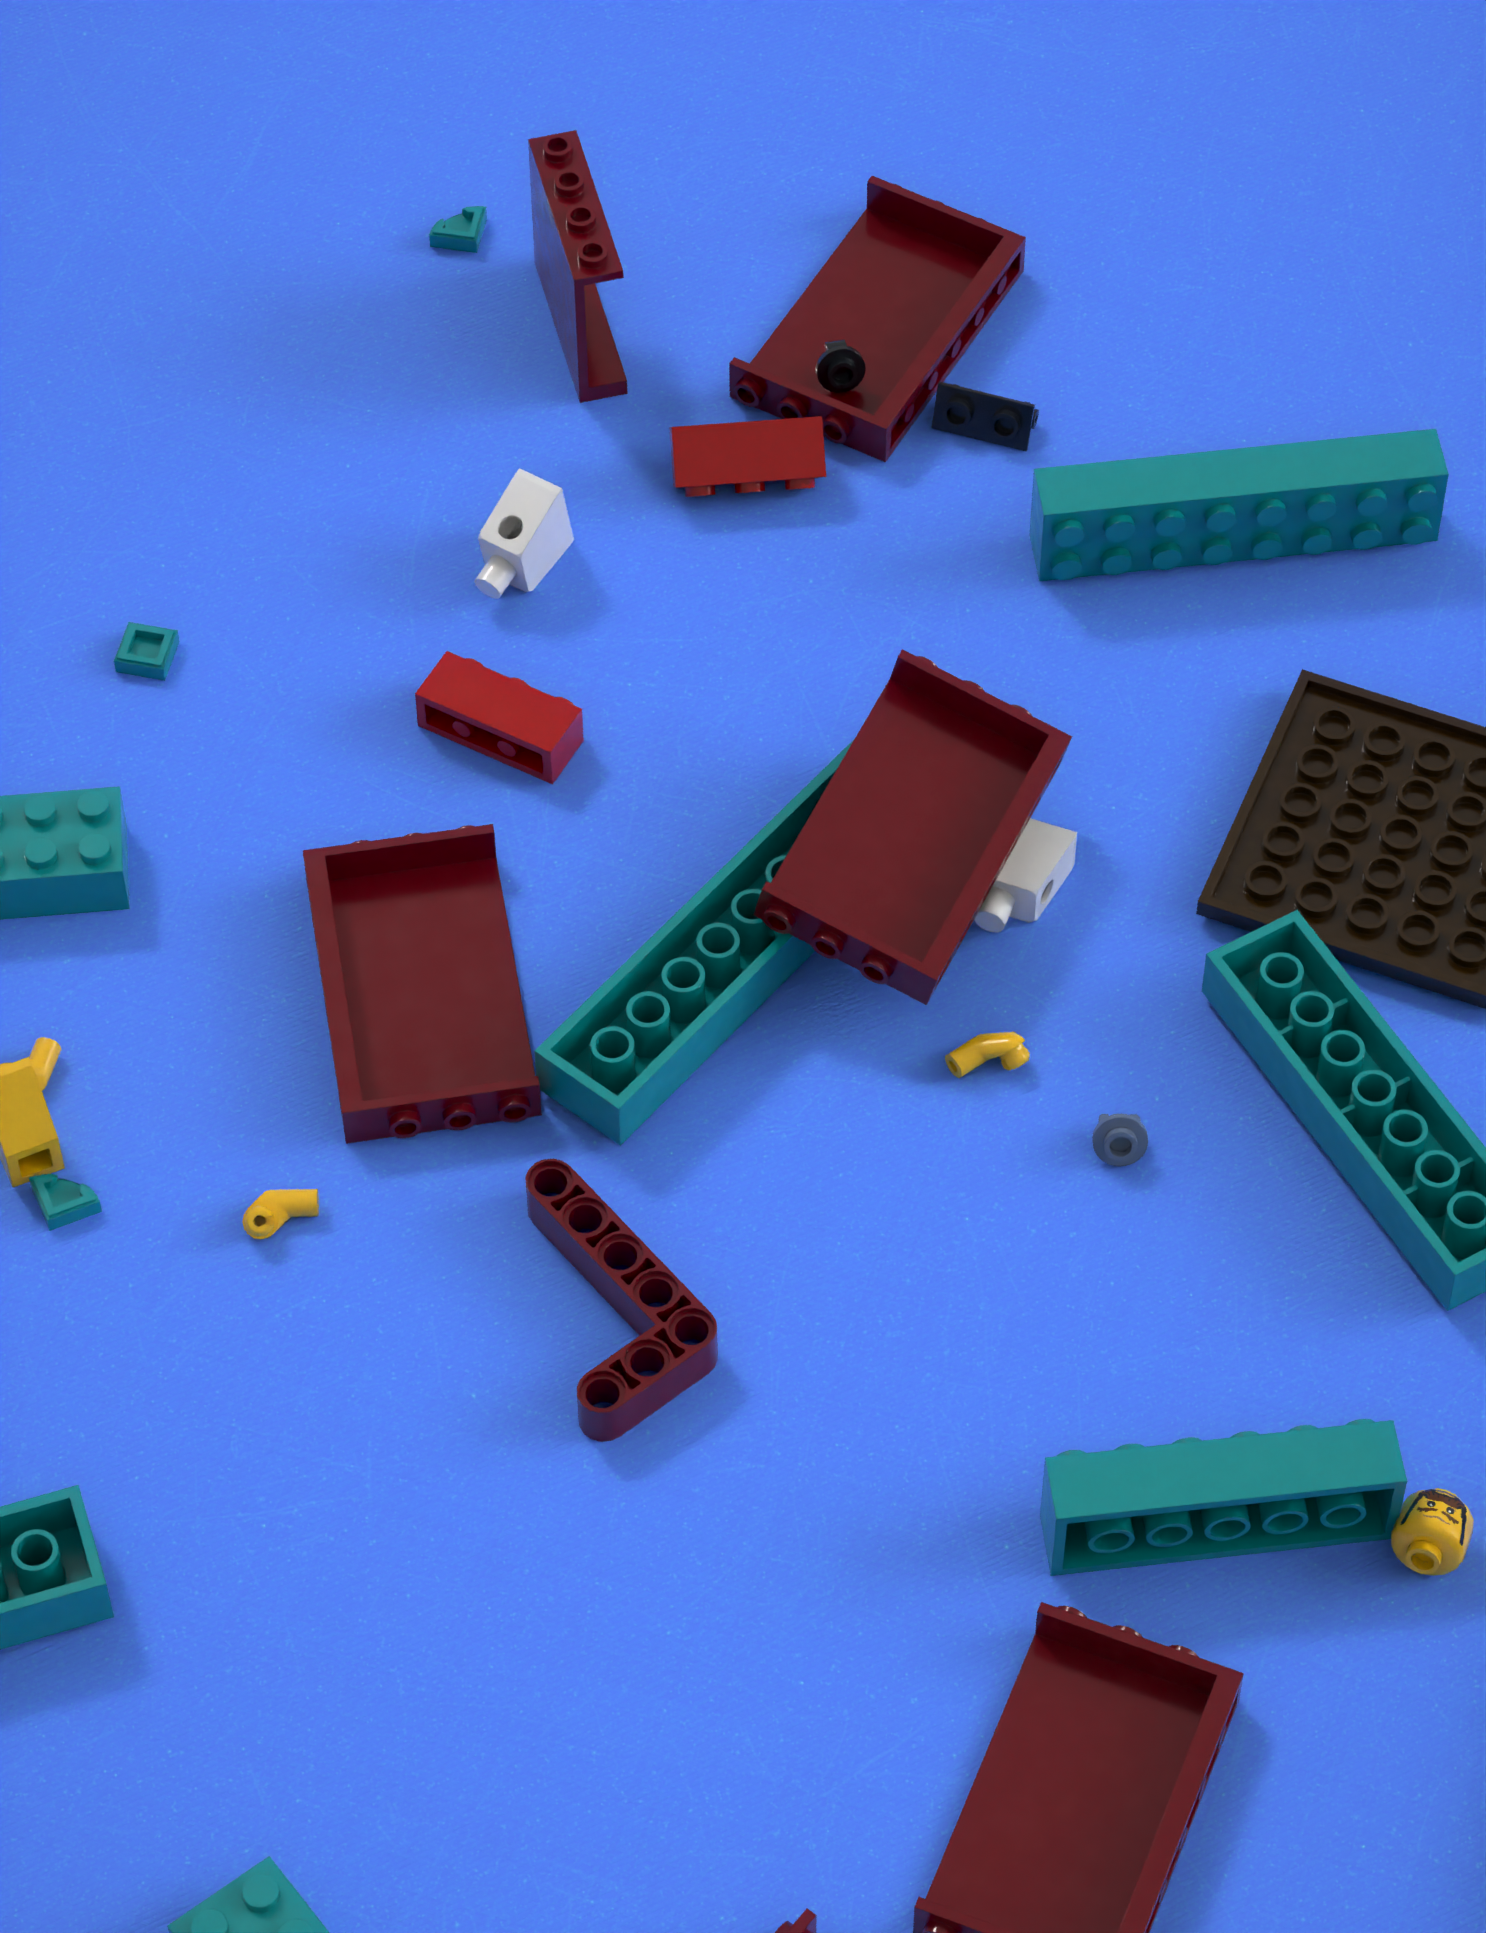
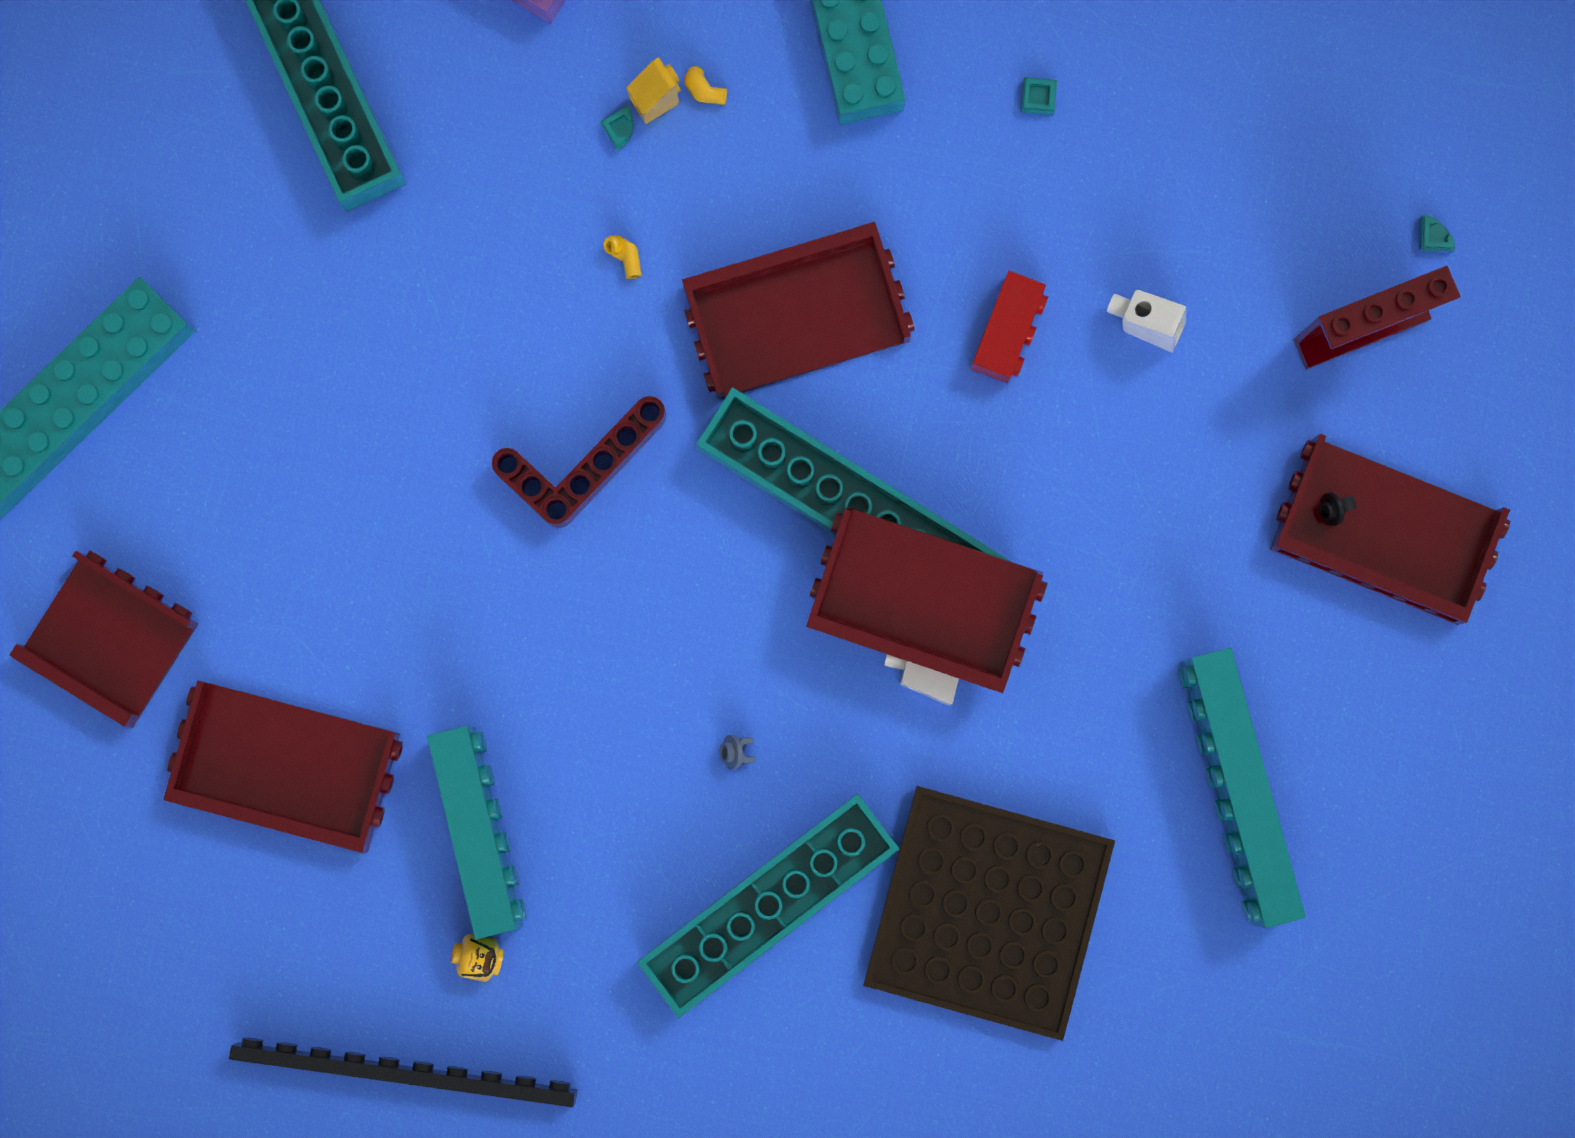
camera: 80 degrees right, 30 degrees up
red brick [669,416,826,497] -> none
black hinge [931,382,1039,451] -> none
yellow arm [945,1031,1030,1078] -> none

